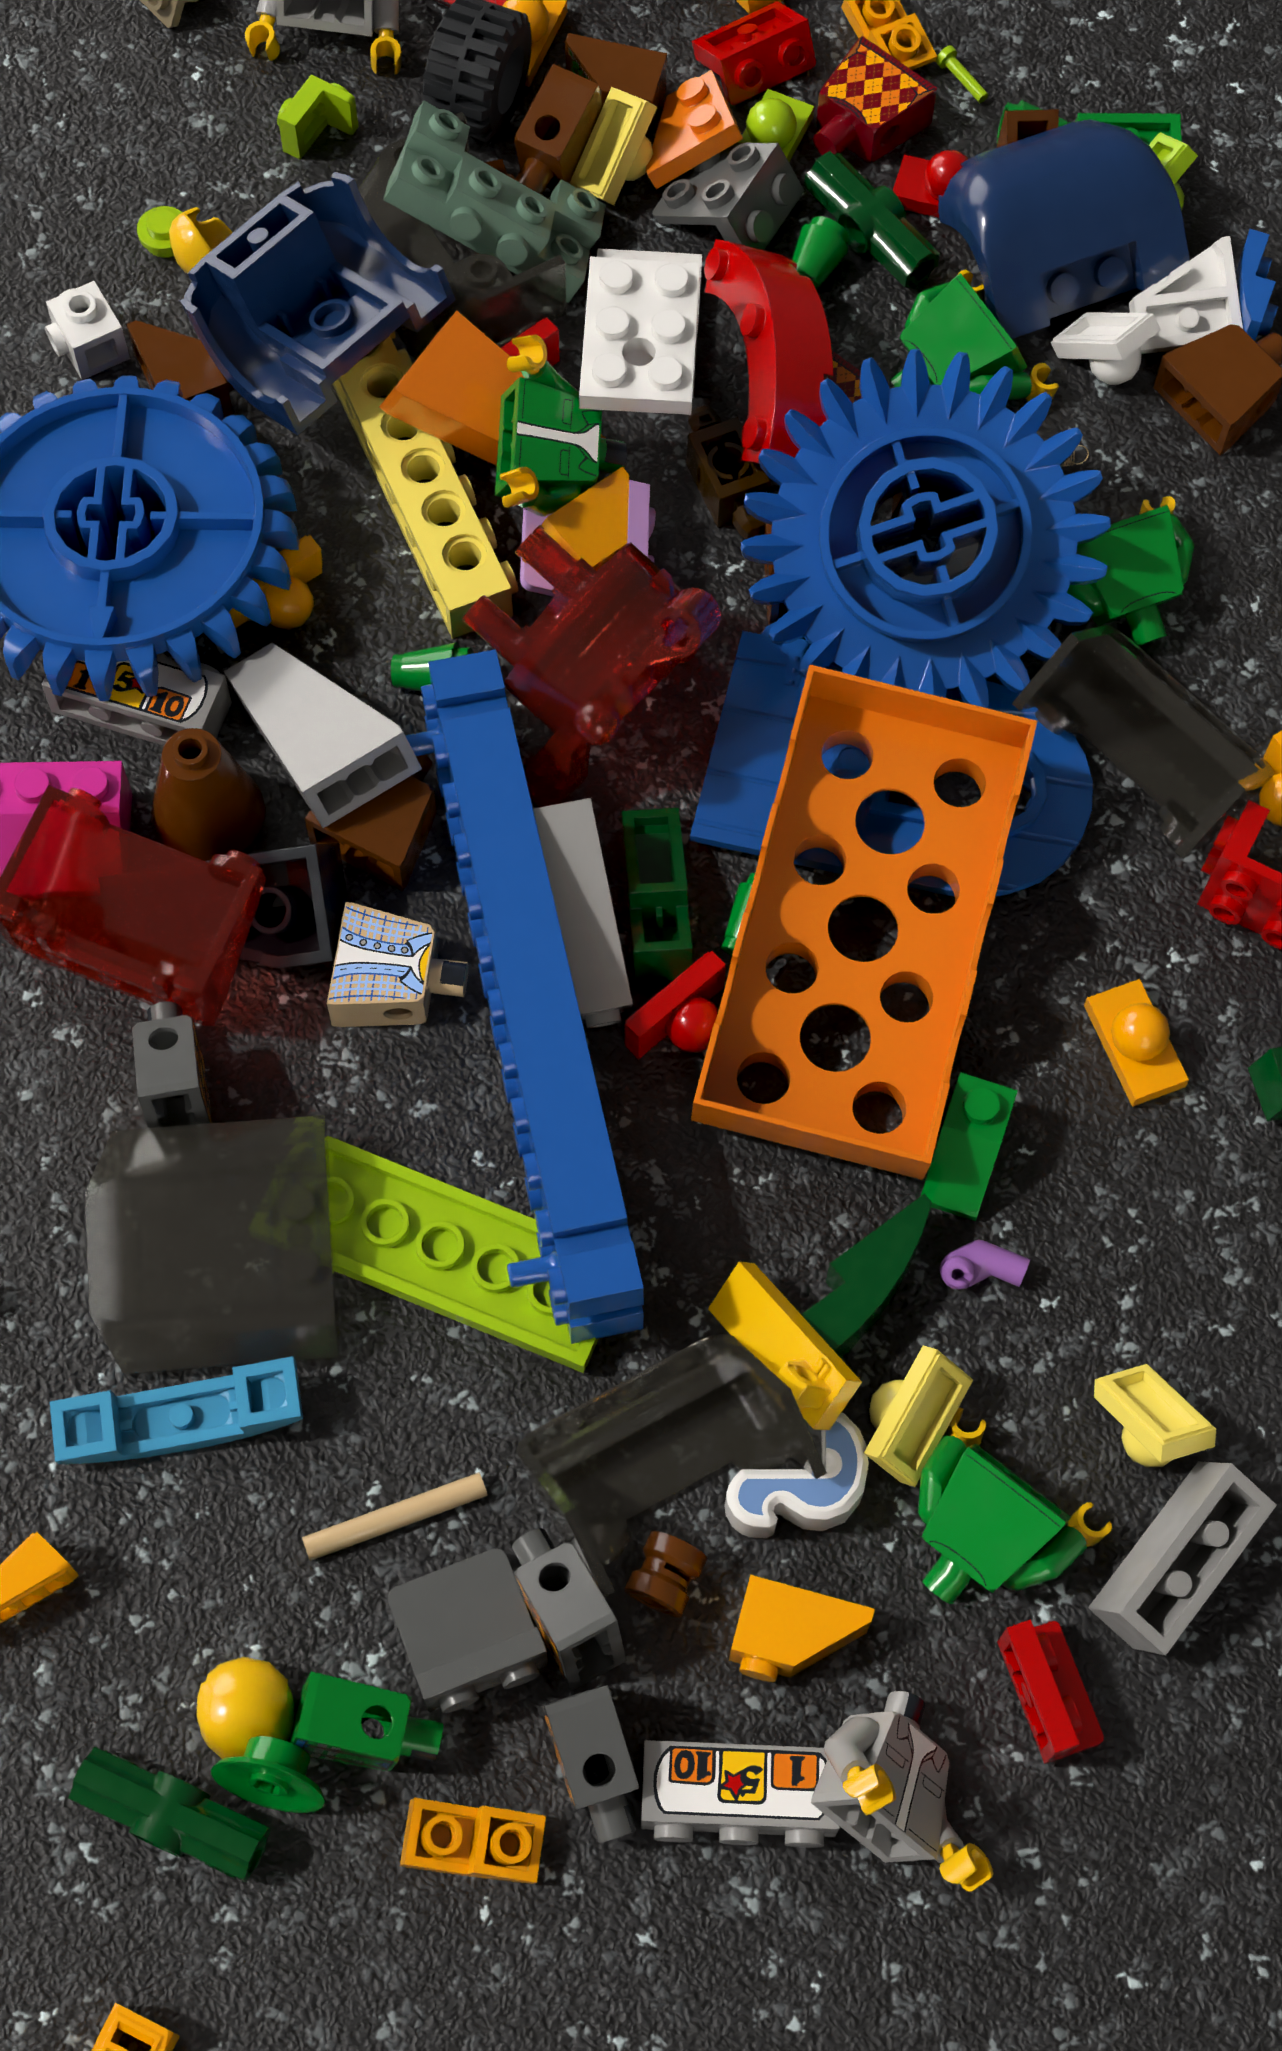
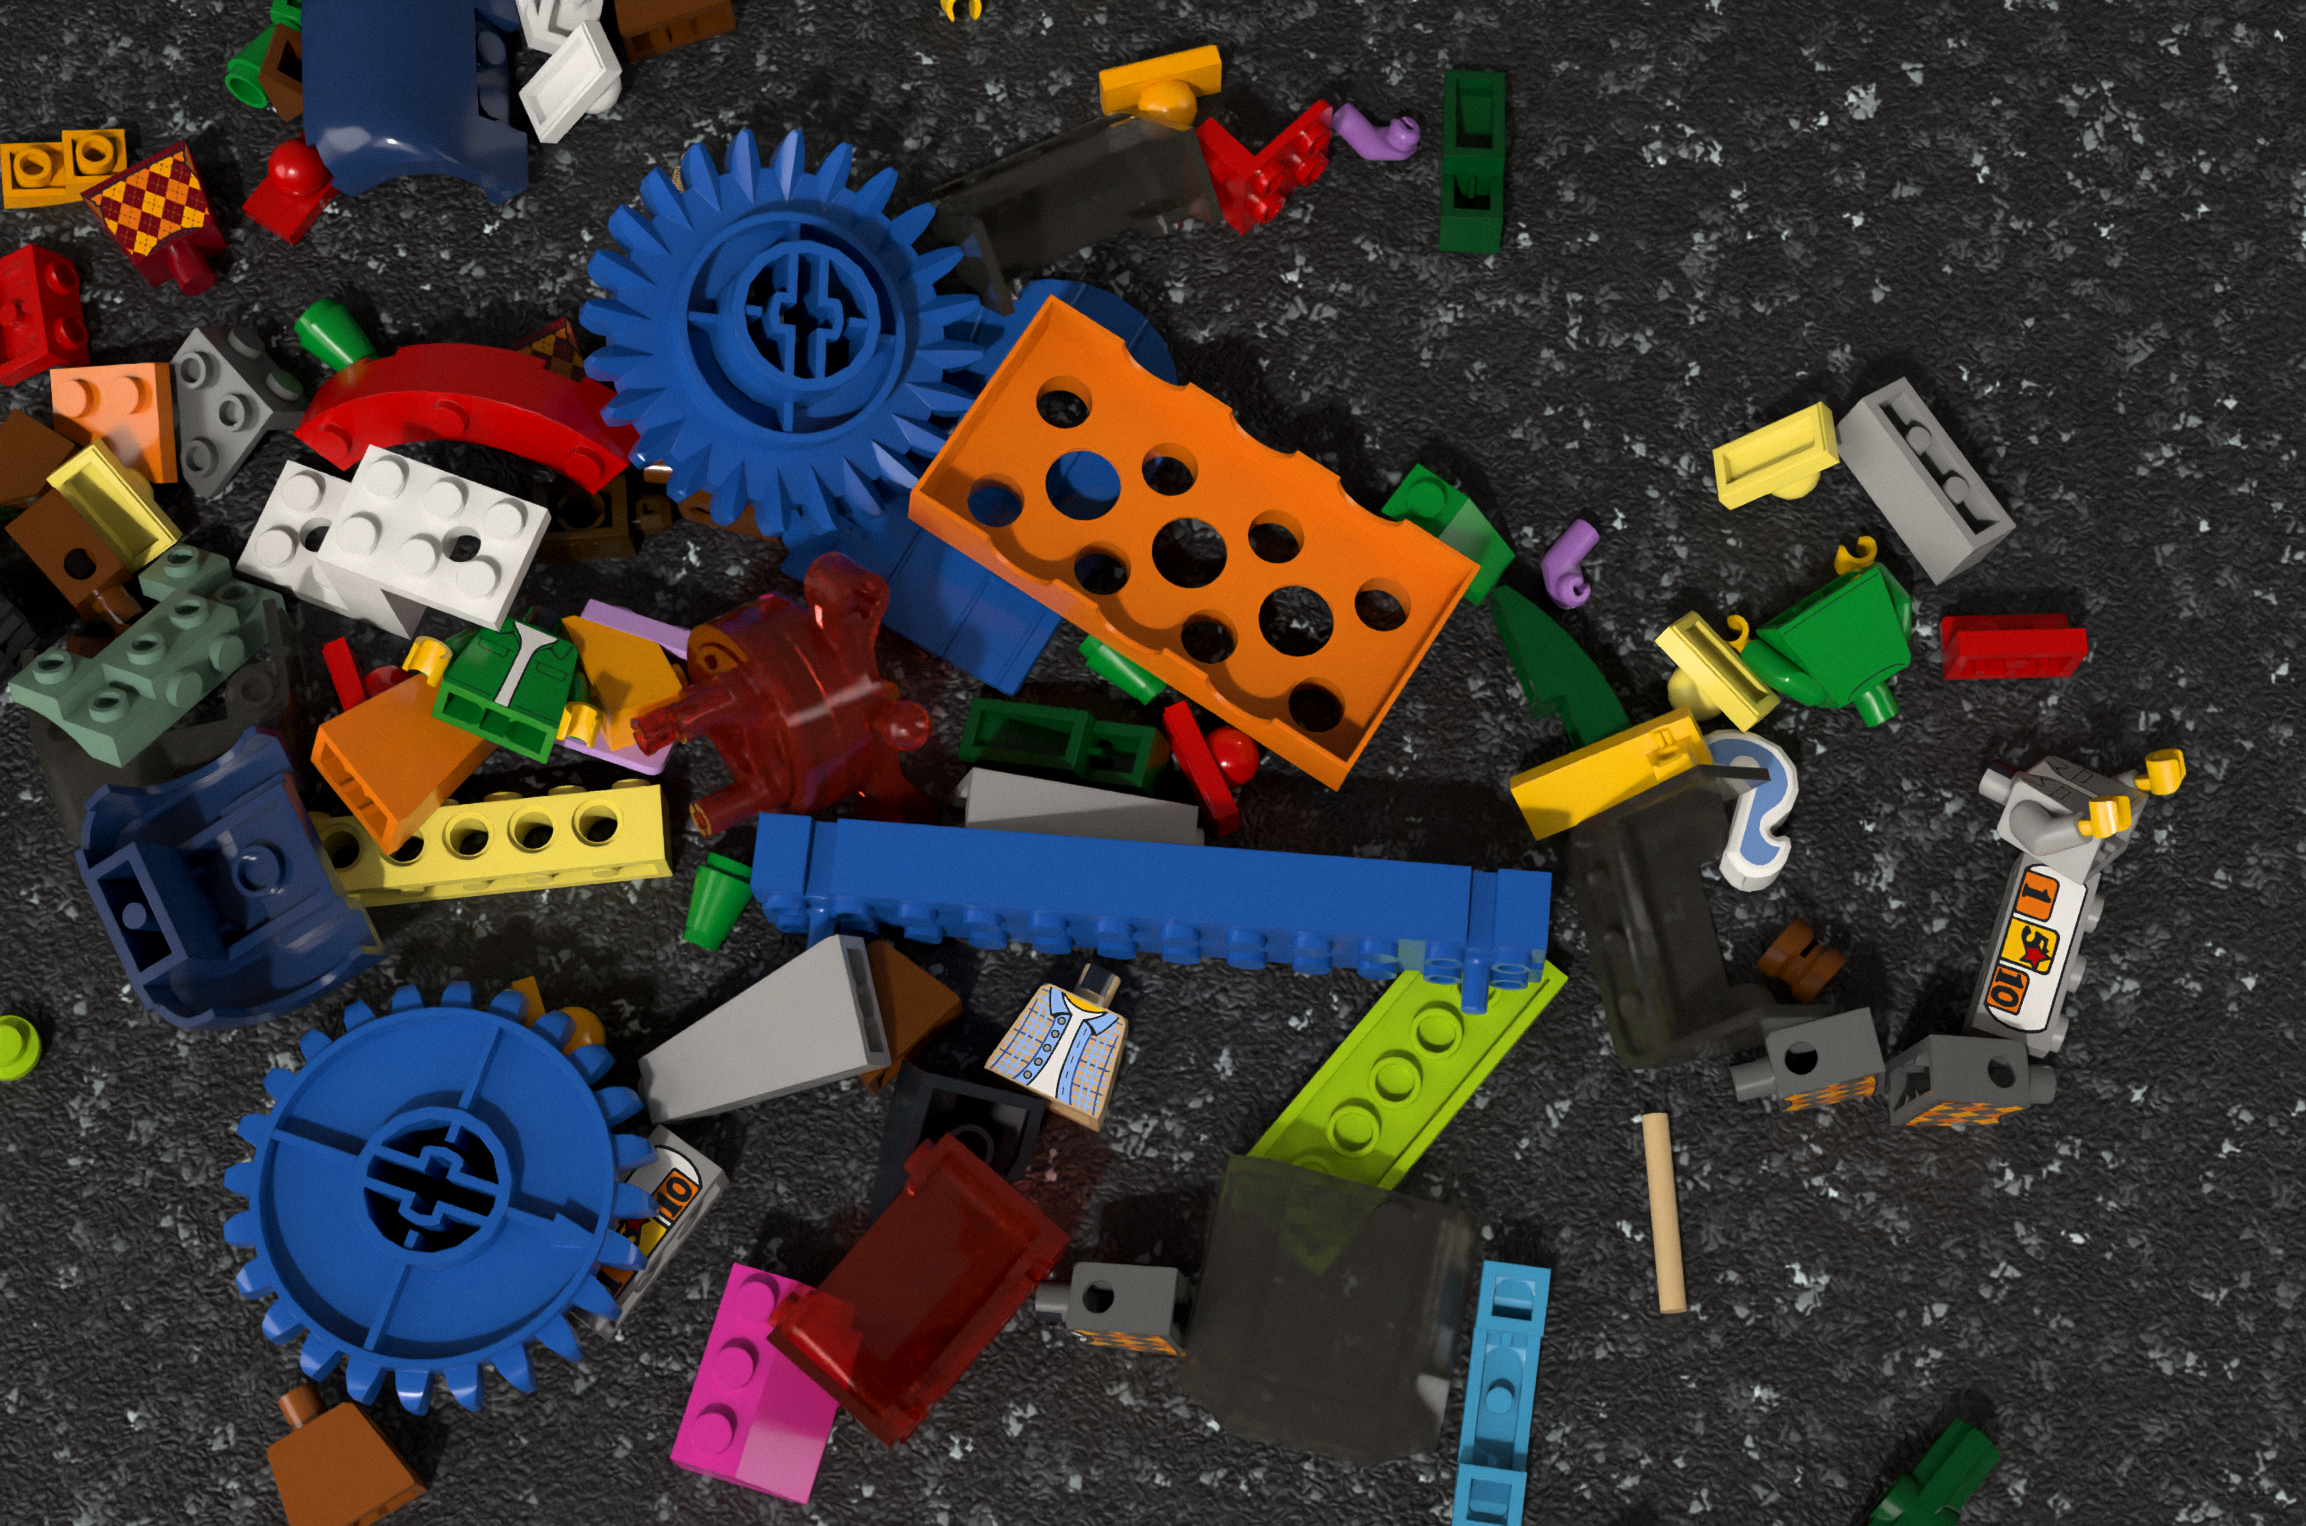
camera: 70 degrees left, 5 degrees up
white brick [45,281,130,380] -> none
reddish brown slope [126,320,236,417] -> none
reddish brown cone [151,728,266,863] -> none
yellow hair [169,207,233,274] -> none
yellow hair [196,1657,294,1759] -> none
green piece [211,1736,324,1813] -> none
green torso [290,1671,443,1771] -> none
dark grey bracket [388,1549,548,1713] -> none
light orange slope [400,1797,546,1884] -> none
light orange slope [729,1575,875,1682] -> none
lime tile [738,89,814,162] -> none
dark green piece [804,151,940,289] -> none
green torso [889,270,1059,401] -> none
lime piece [935,45,989,103] -> none
green torso [1067,496,1195,647] -> none
light orange tile [1084,979,1189,1107] -> none

